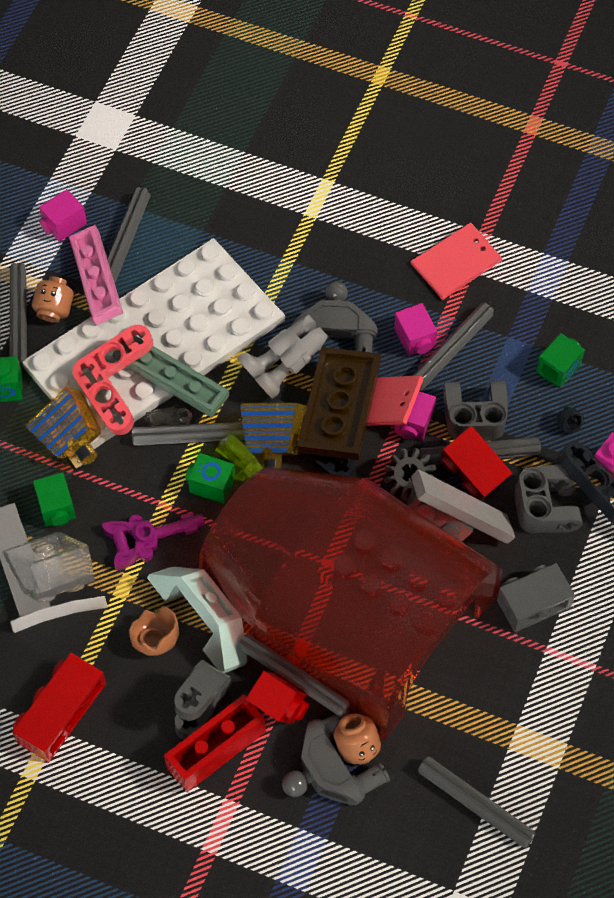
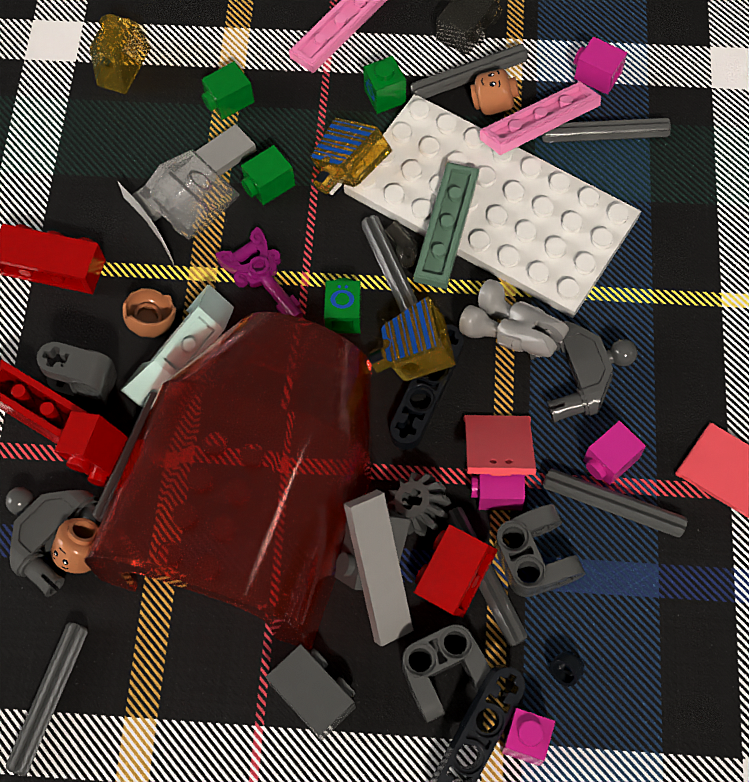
camera: 75 degrees right, 5 degrees up
coral beam [73,324,153,435] -> none
clear neon green slope [215,434,269,488] -> none
dark brown plate [297,347,381,460] -> none
green brick [536,333,585,388] -> none

